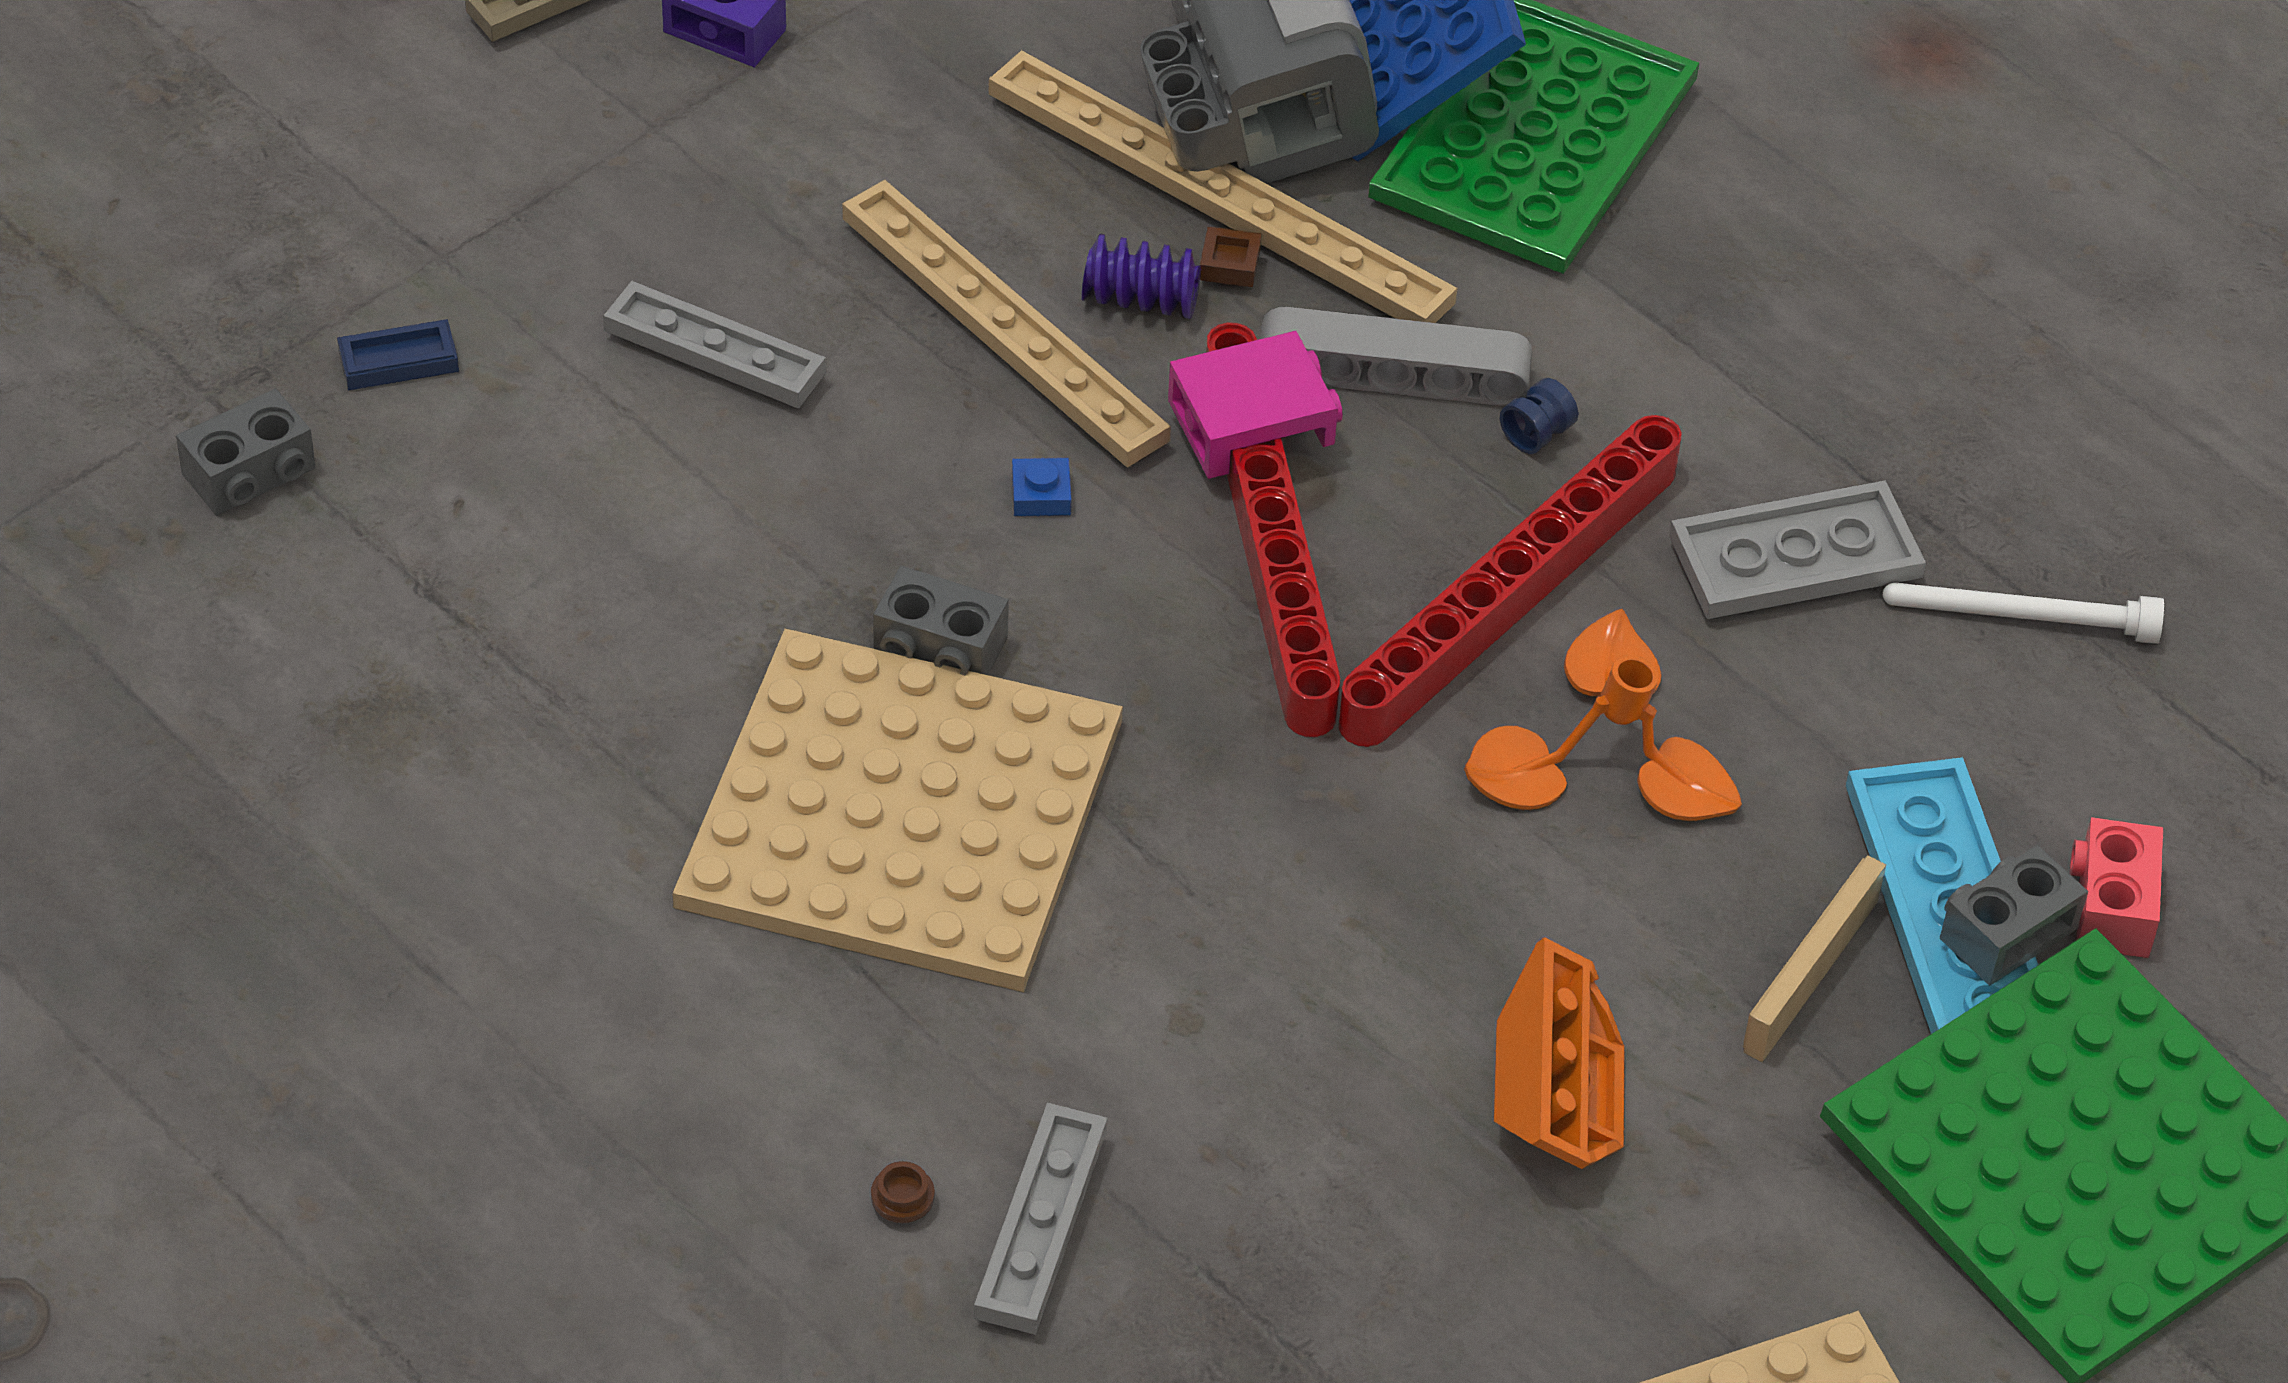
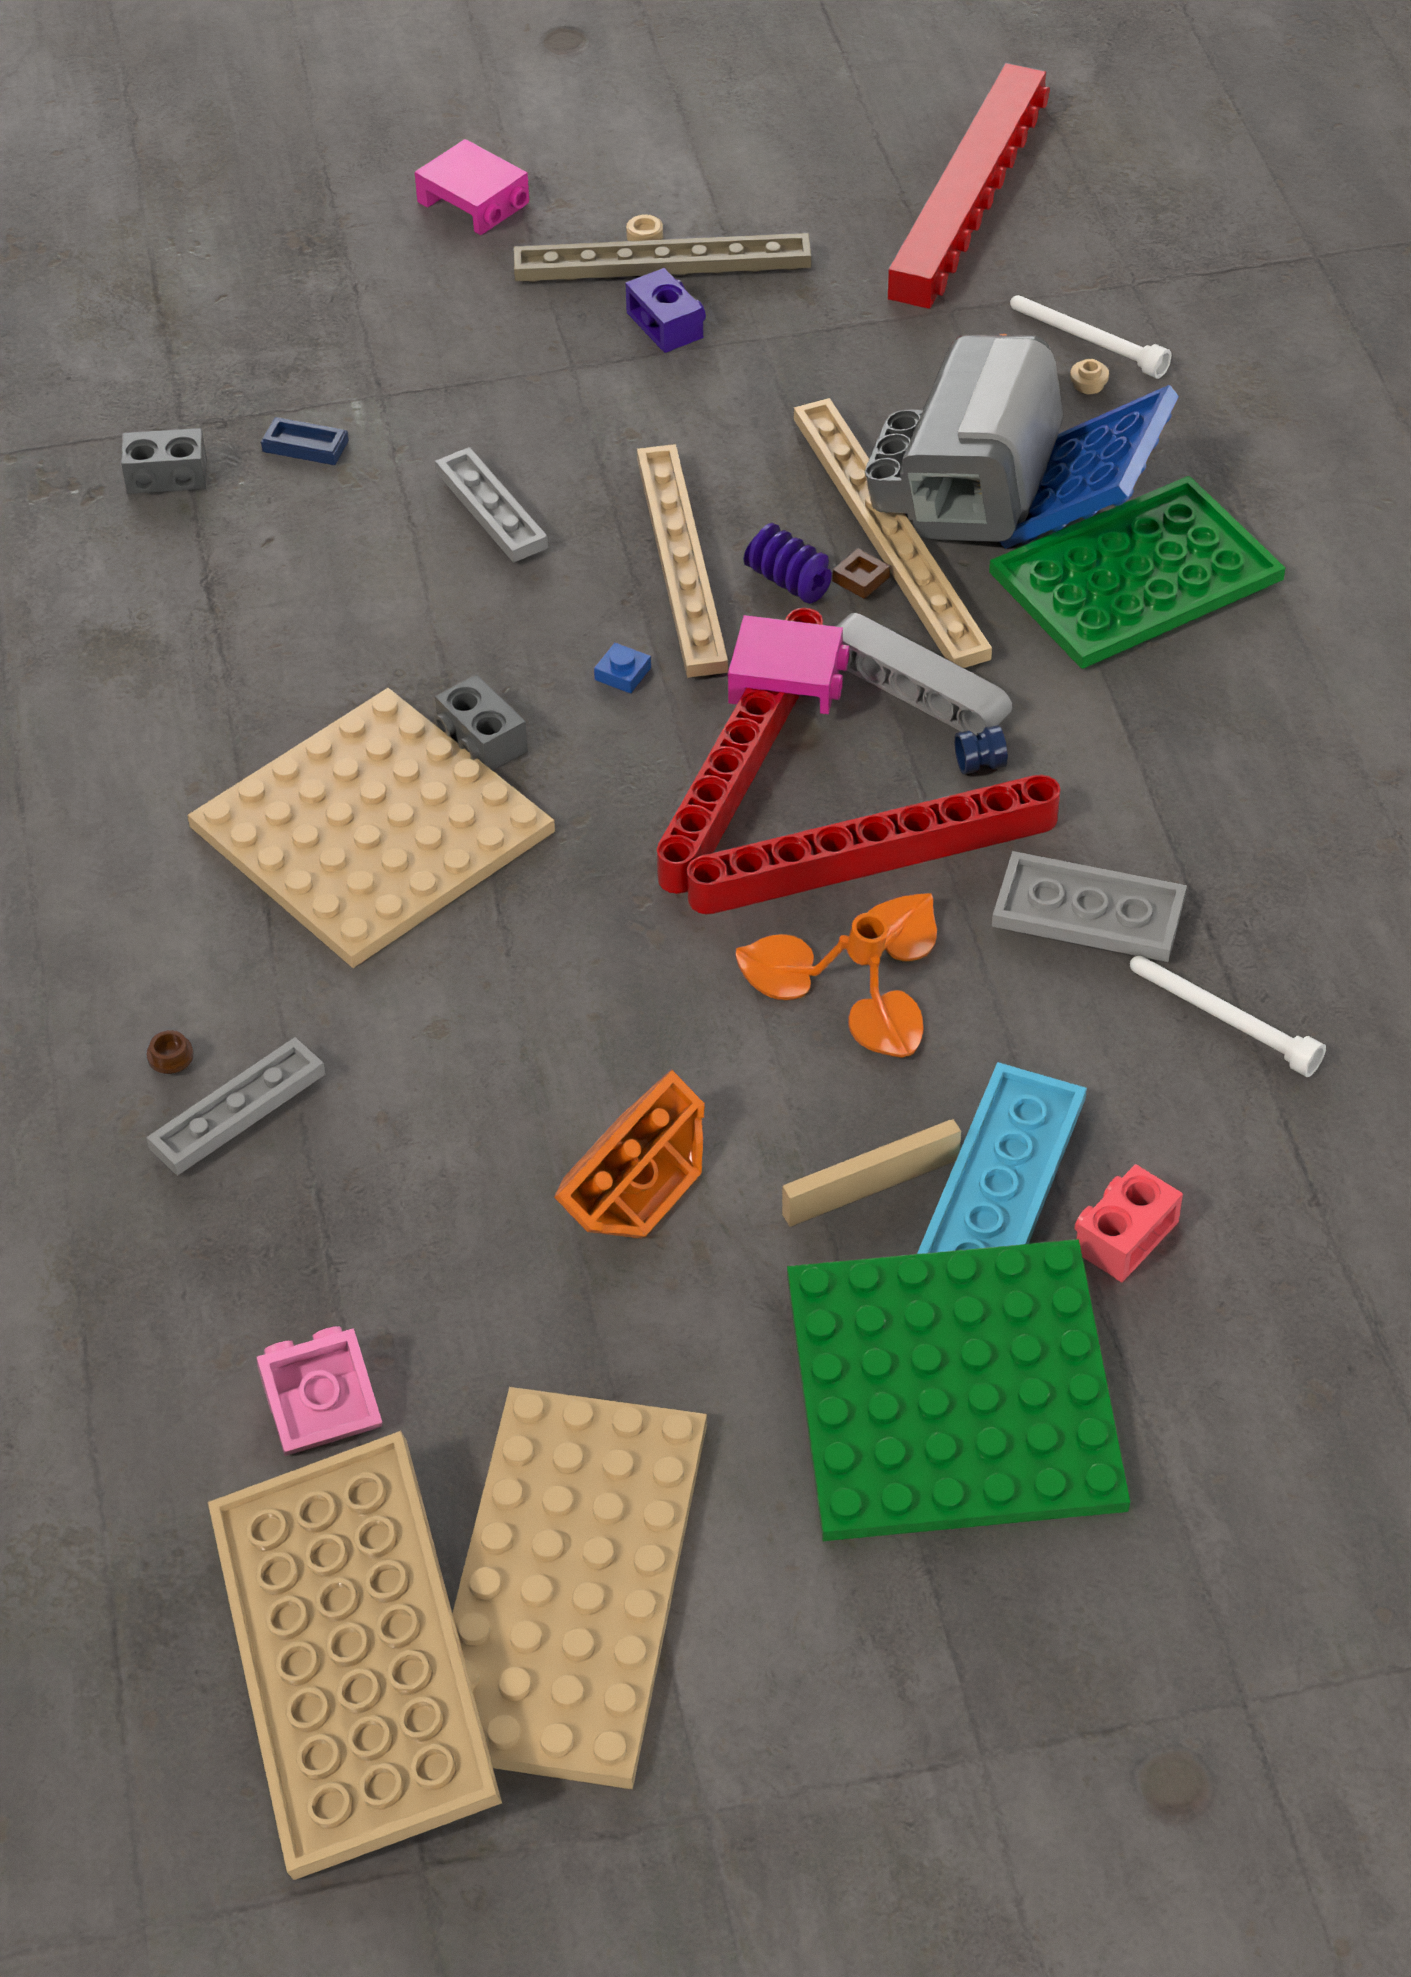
camera: 35 degrees right, 0 degrees up
dark grey brick [1939,845,2089,986] -> none

